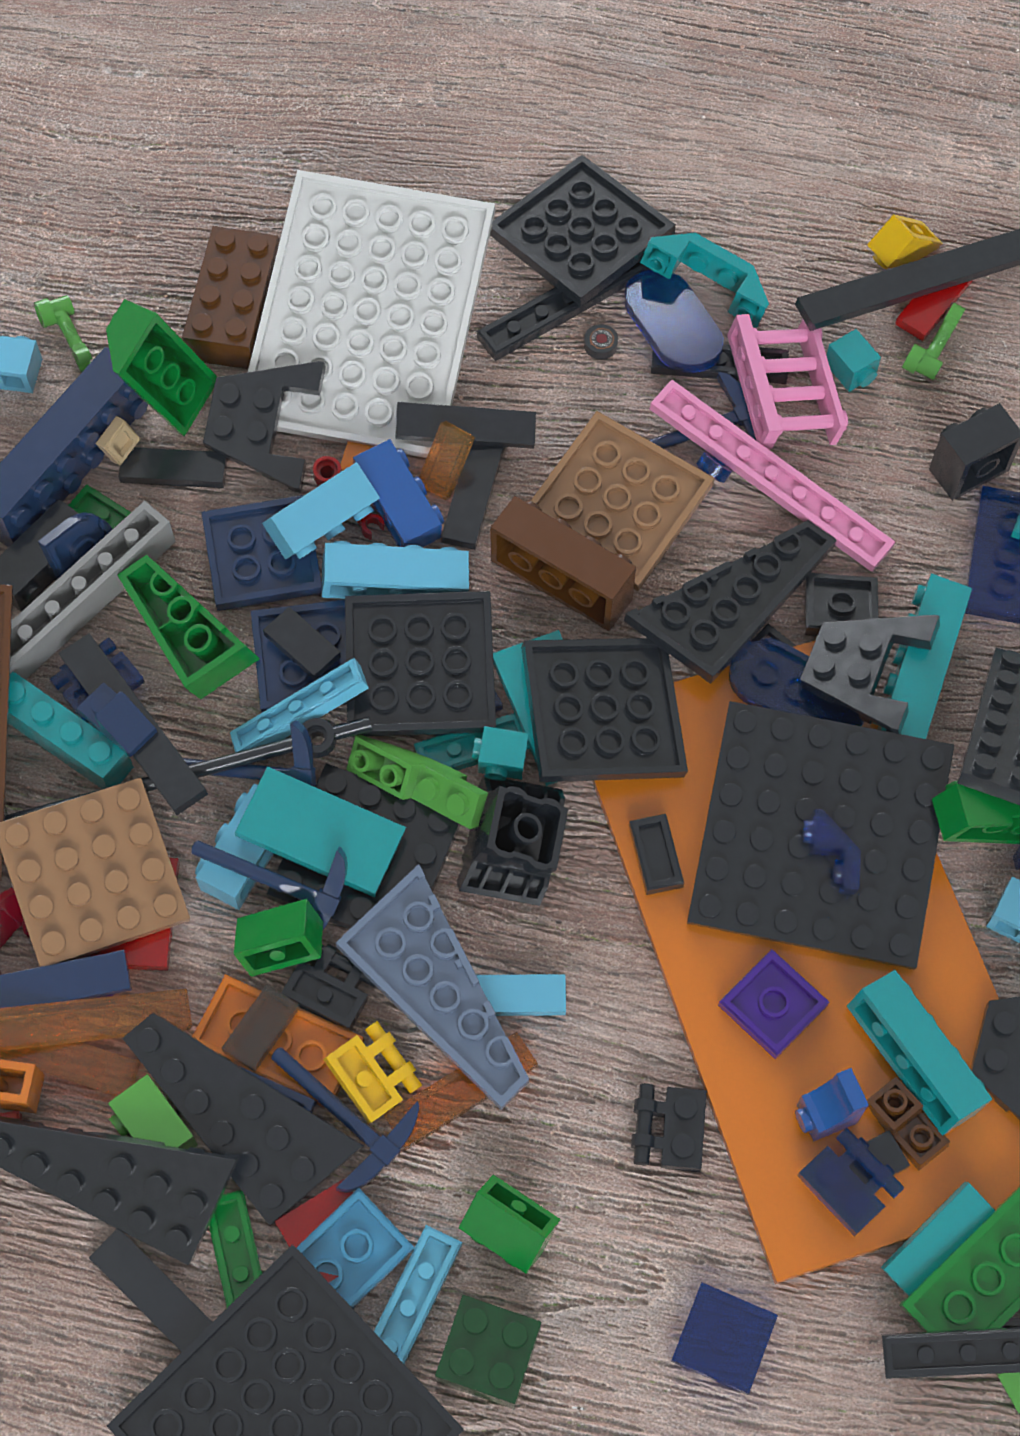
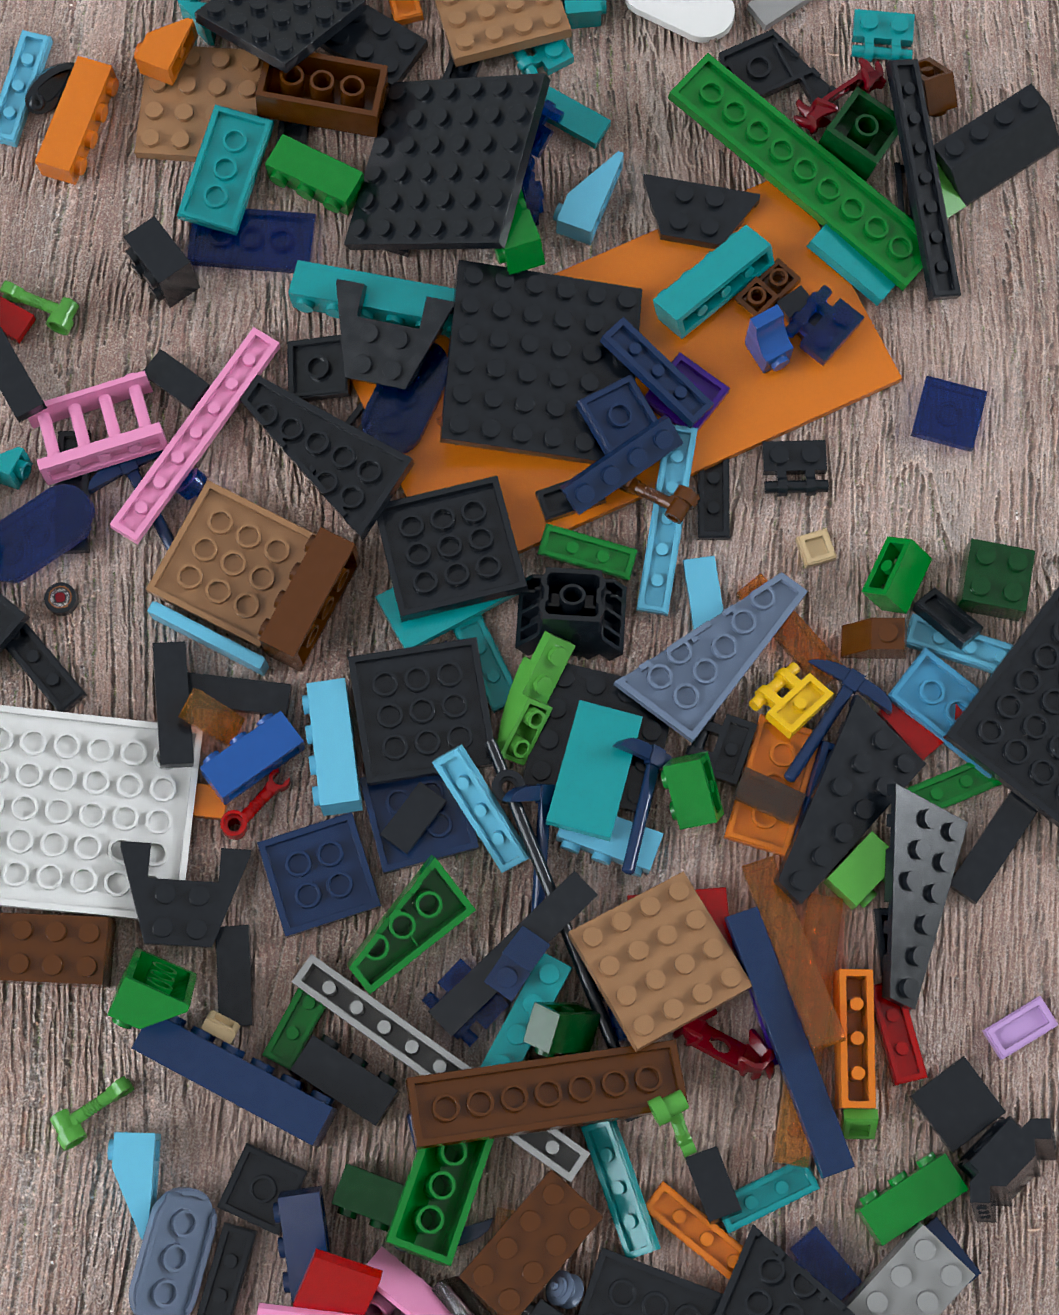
camera: 95 degrees left, 10 degrees up
dark blue tile [38,512,113,579] -> none
medium azure brick [262,462,380,559] -> none
teal brick [472,726,529,781] -> none
clear blue slope [803,809,861,894] -> none
teal brick [826,329,881,392] -> none
none -> black slope [143,349,210,411]
none -> medium azure tile [147,601,269,676]
none -> dark green brick [523,1002,601,1057]
none -> green tile [537,523,638,581]
none -> dark blue plate [560,415,684,515]
none -> dark blue tile [576,374,658,455]
none -> dark blue plate [600,317,714,428]
none -> reddish brown brick [619,477,700,524]
none -> medium azure tile [636,424,698,616]
none -> black tile [697,458,730,540]
none -> tan tile [795,528,837,569]
none -> reddish brown slope [841,617,907,659]
none -> black tile [912,587,984,650]

